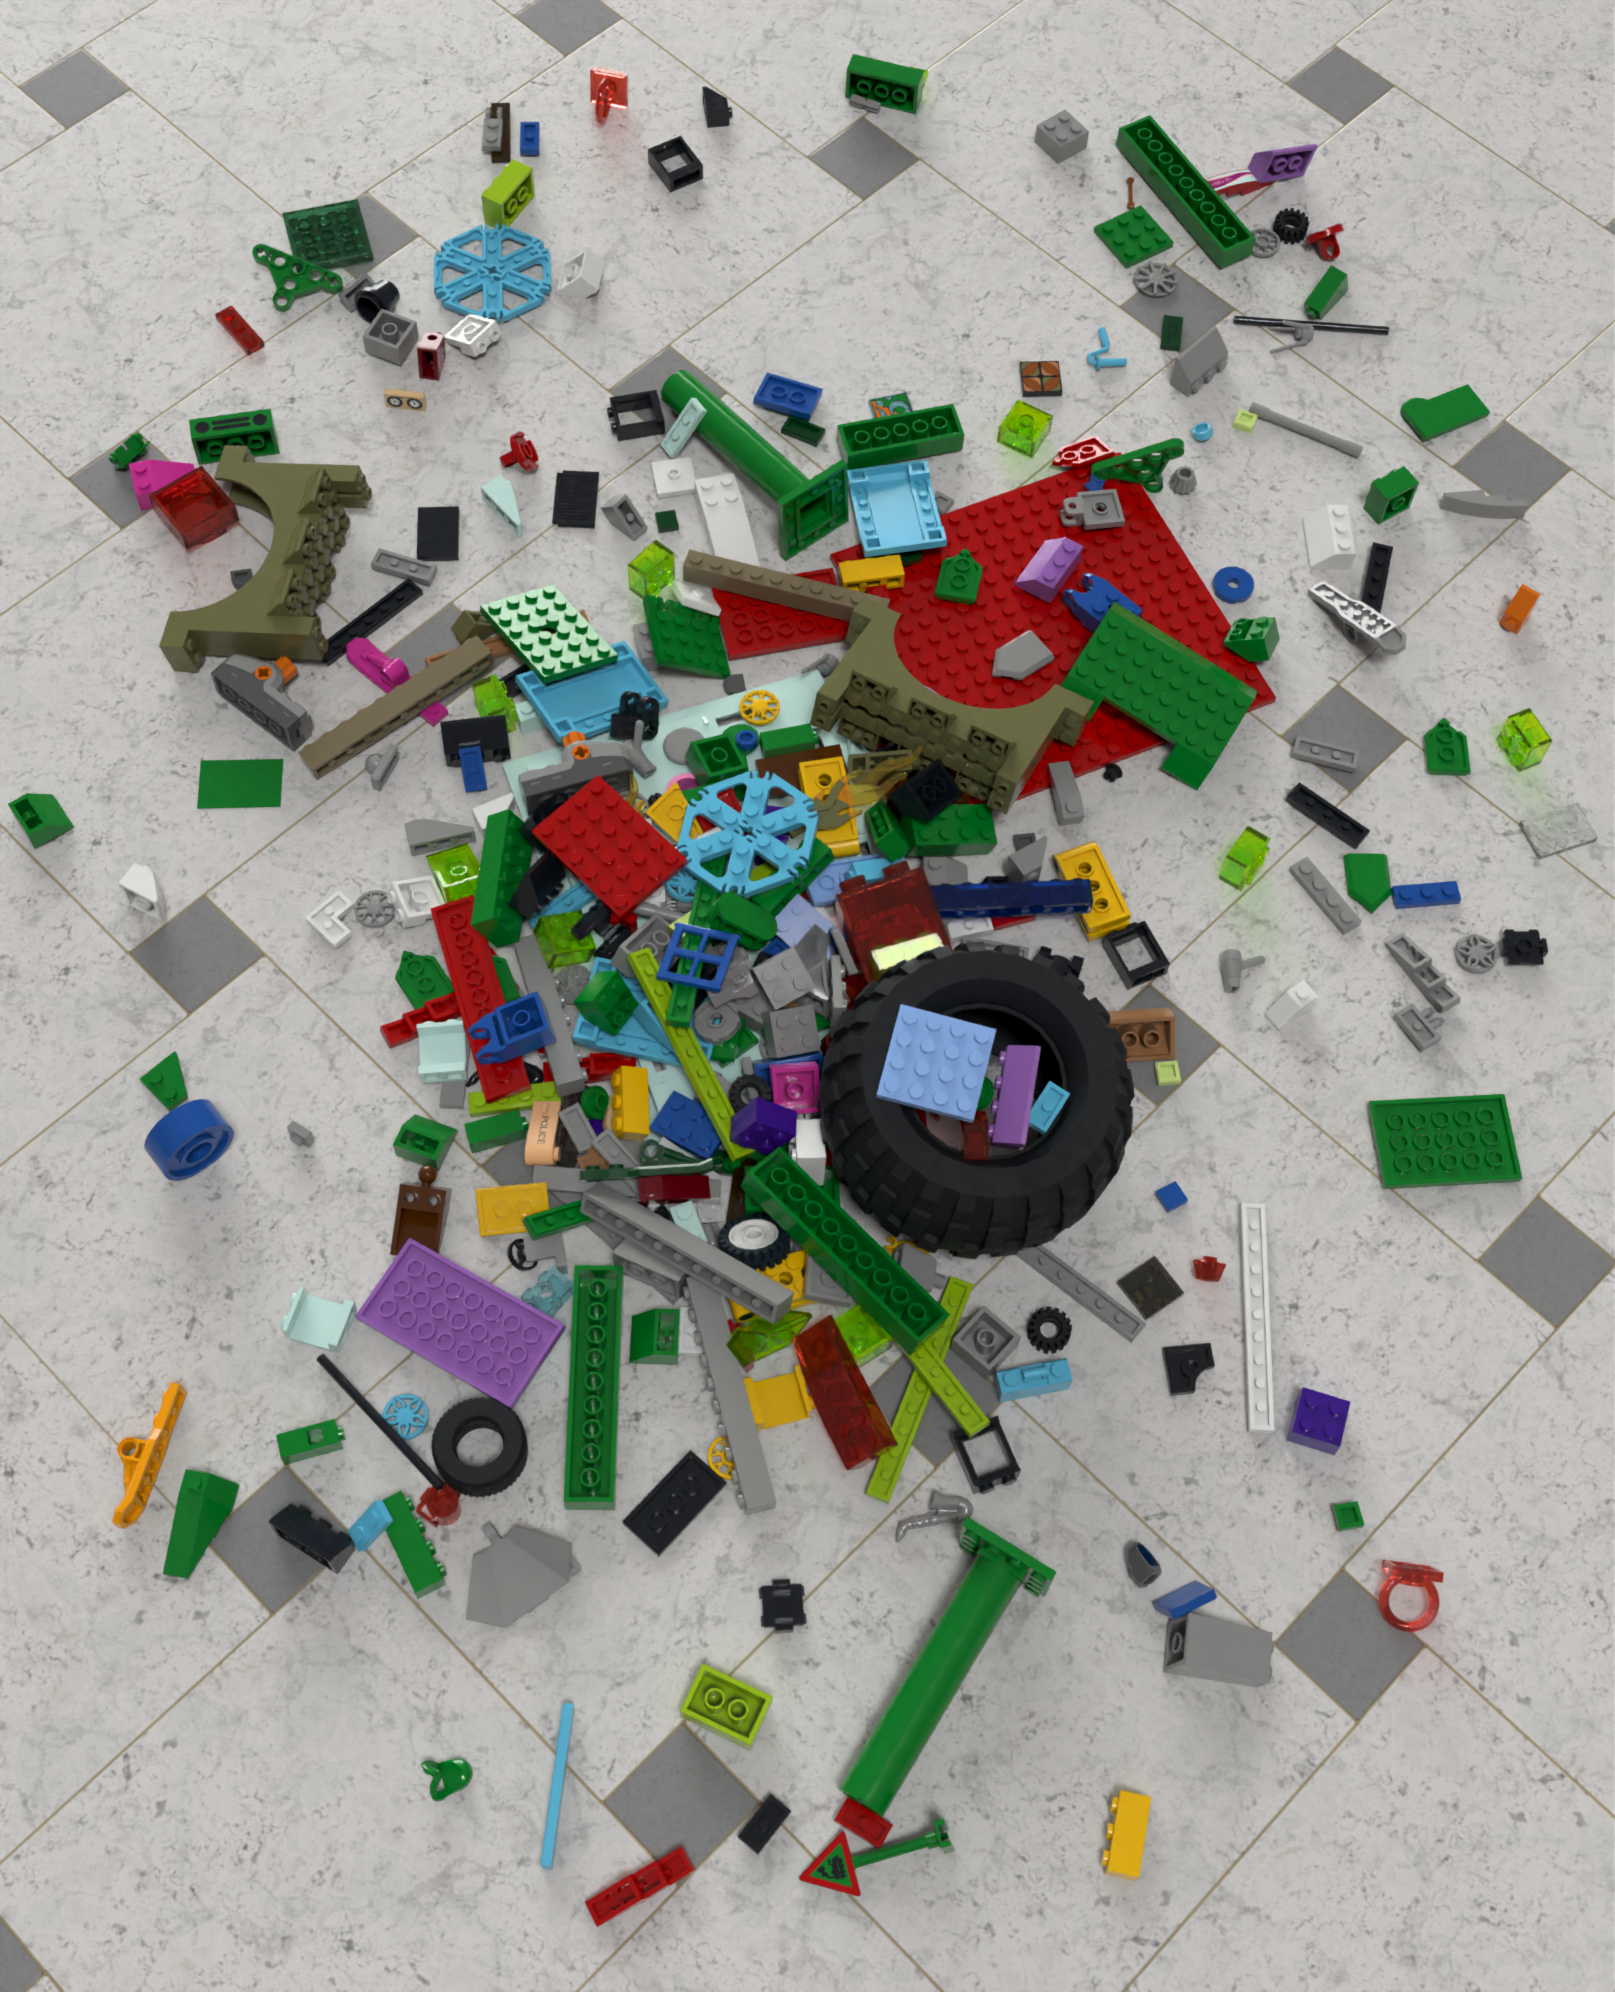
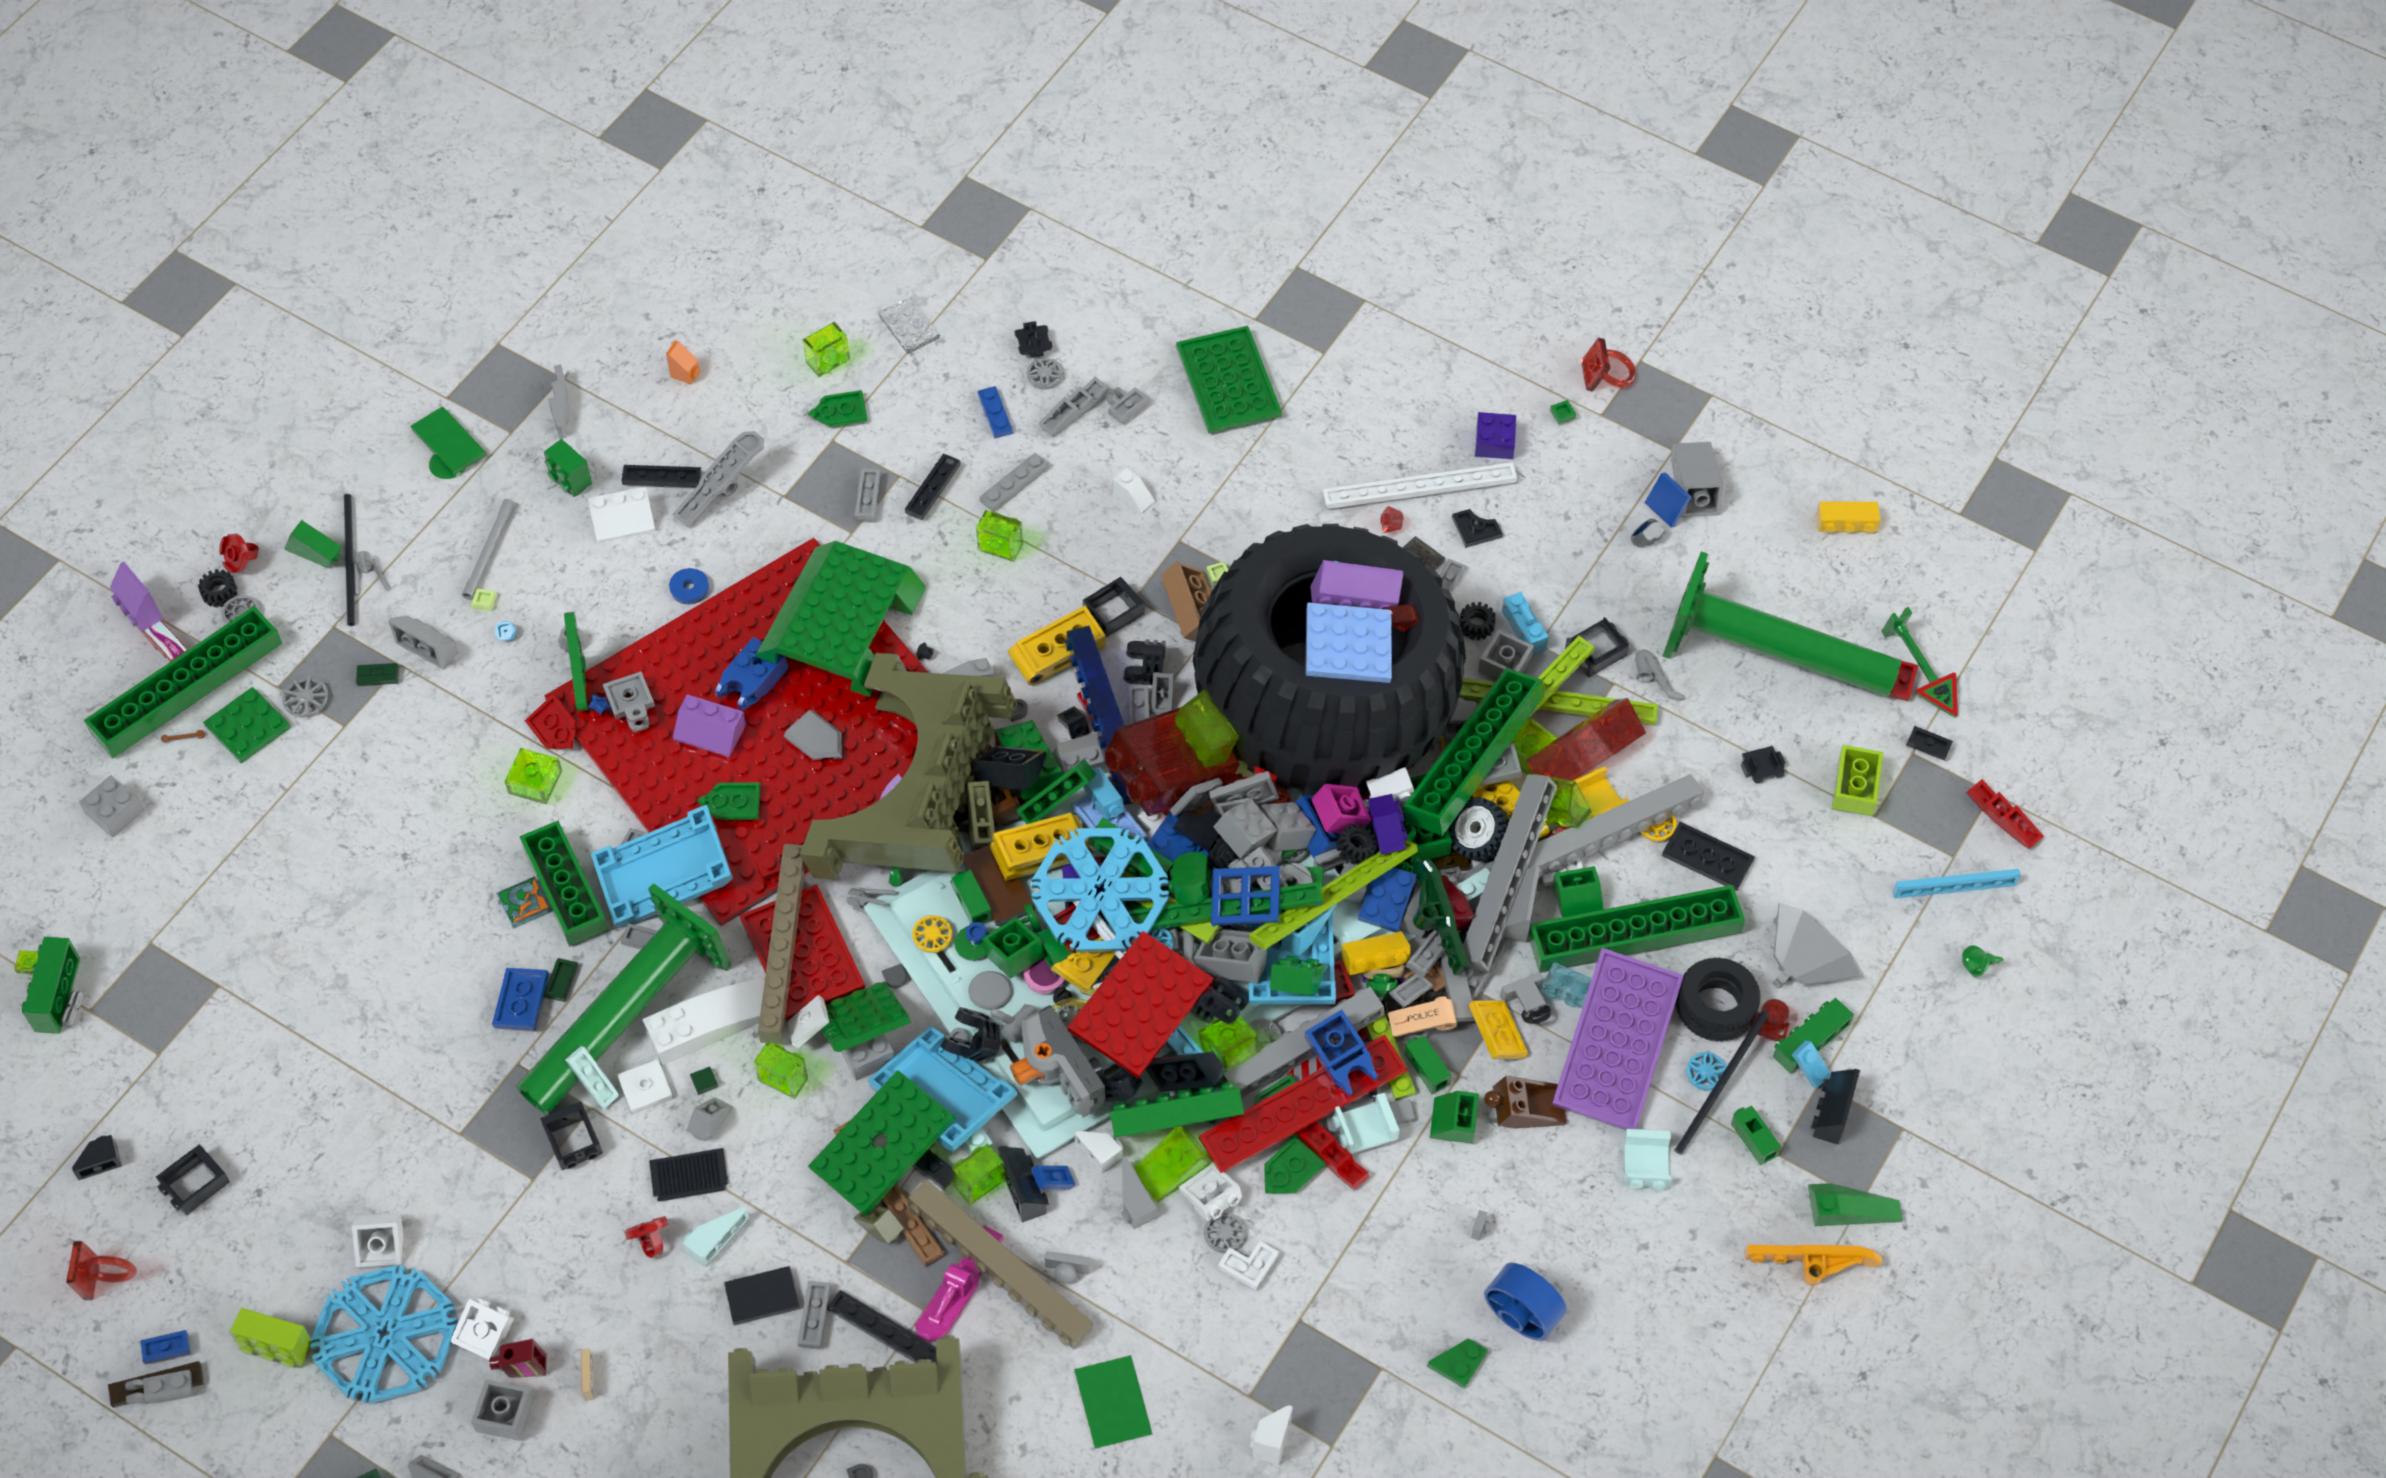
camera: 100 degrees left, 5 degrees down
dark grey piece [211,653,313,752] -> none
black piece [354,279,400,323] -> none
green tile [522,1200,594,1241] -> none
clear yellow piece [788,745,923,839] -> none
yellow brick [838,555,905,592] -> none
light grey slope [1005,836,1048,897] -> none
tile [1019,361,1062,397] -> none
medium azure piece [1087,327,1127,370] -> none
light grey piece [1222,949,1265,993] -> none
green slope [1224,616,1280,662] -> none
green tile [1343,853,1392,914] -> none

